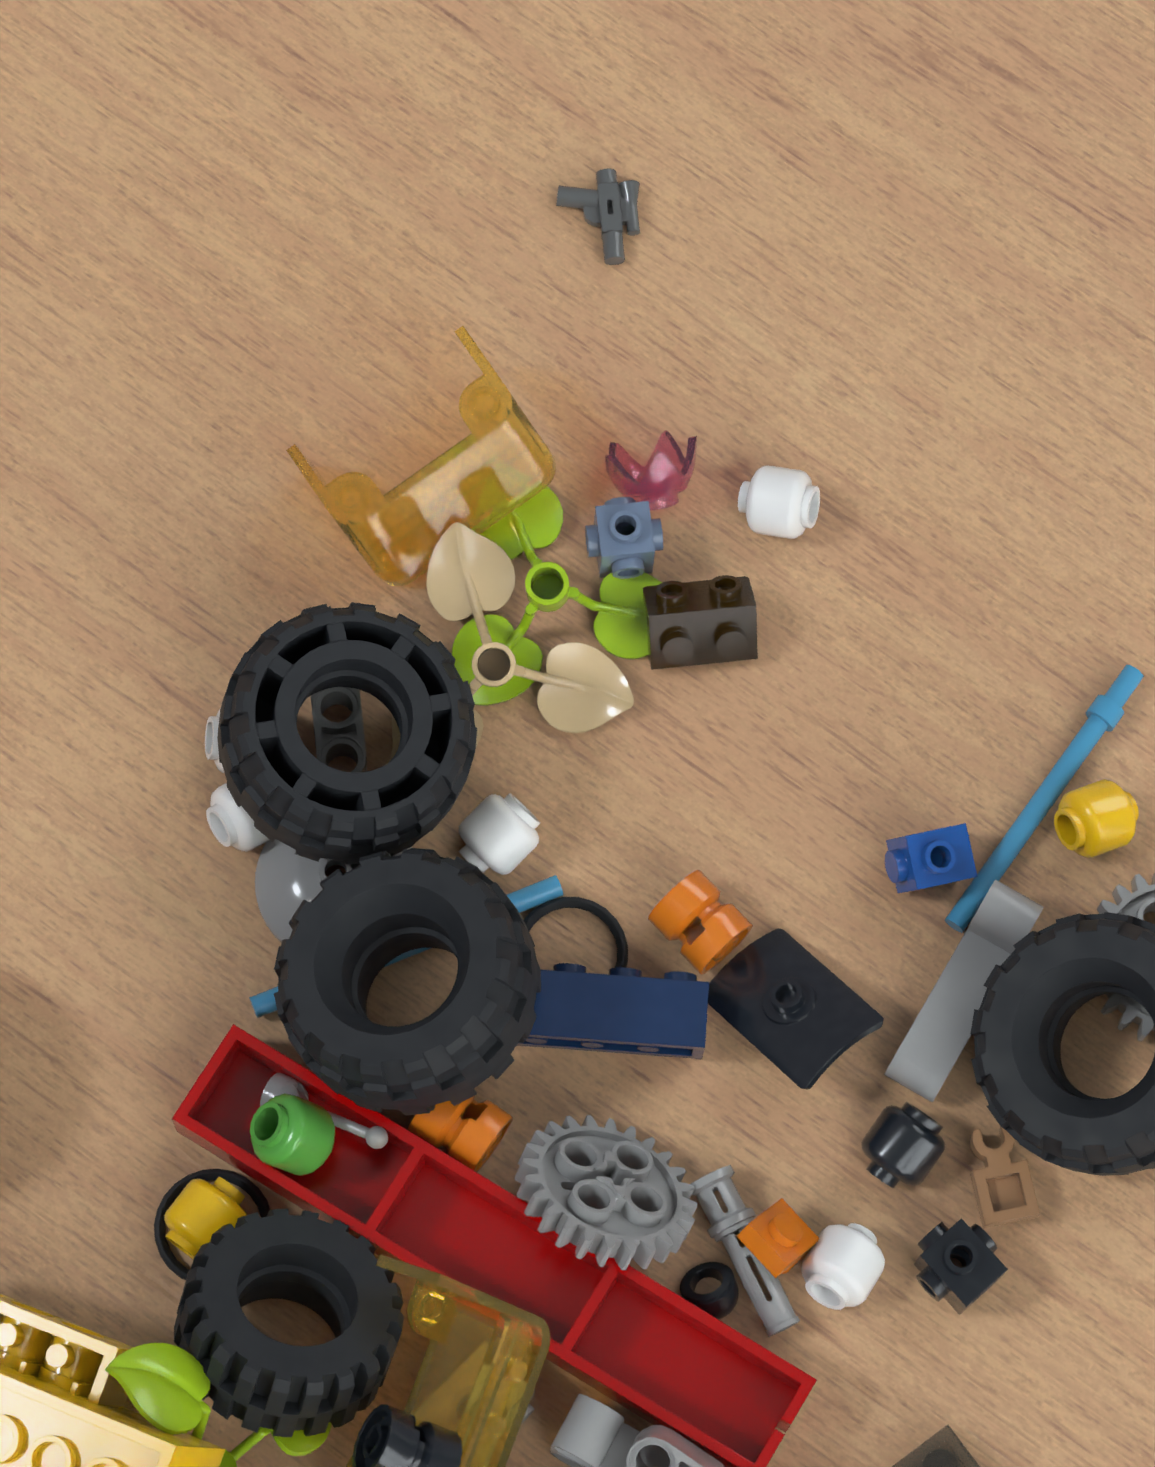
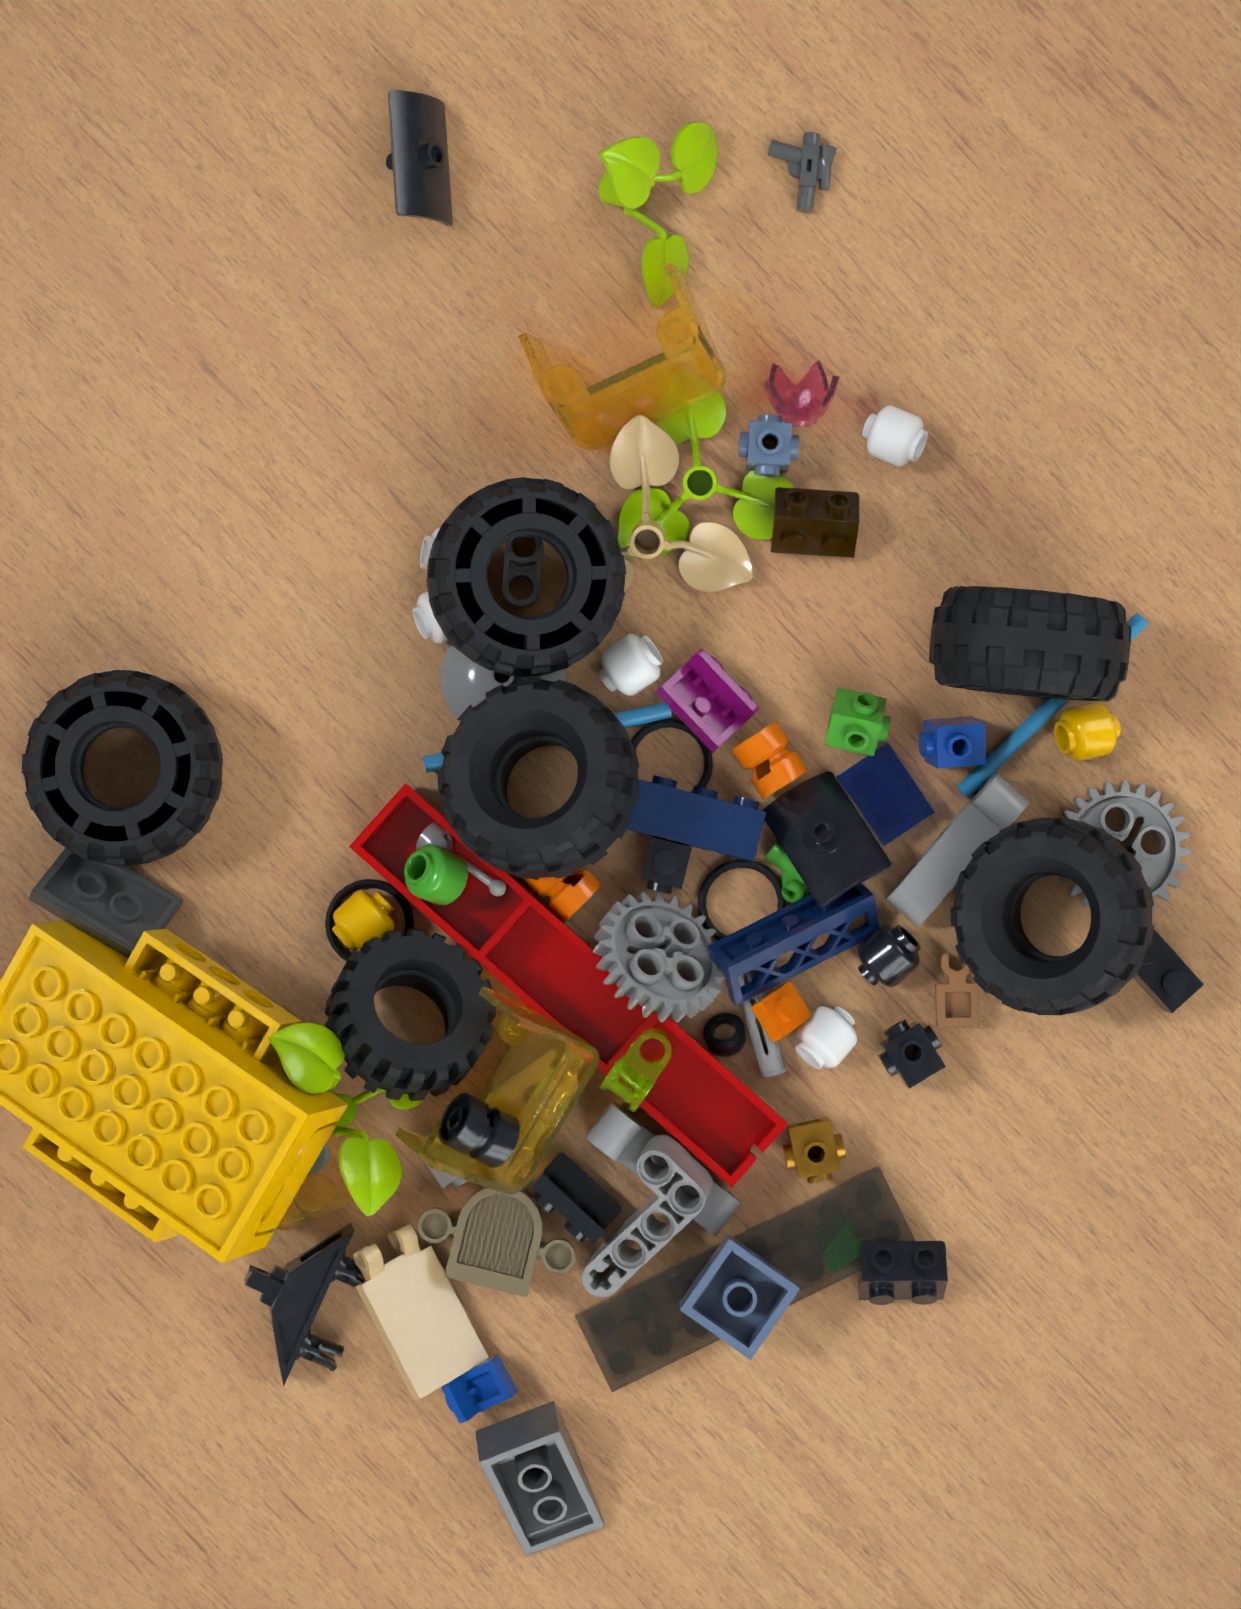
camera: 15 degrees right, 15 degrees up
none -> black shield [386,90,453,226]
none -> lime plant [598,121,718,308]
none -> clear neon green piece [599,1029,672,1112]
none -> black brick [640,837,692,895]
none -> magenta bracket [655,648,759,753]
none -> black tyre [698,859,786,940]
none -> dark blue fence [707,883,879,1006]
none -> bright green arm [764,841,809,903]
none -> pearl gold brick [783,1117,846,1184]
none -> bright green brick [824,687,891,756]
none -> clear blue plate [836,742,935,846]
none -> black tyre [929,586,1131,702]

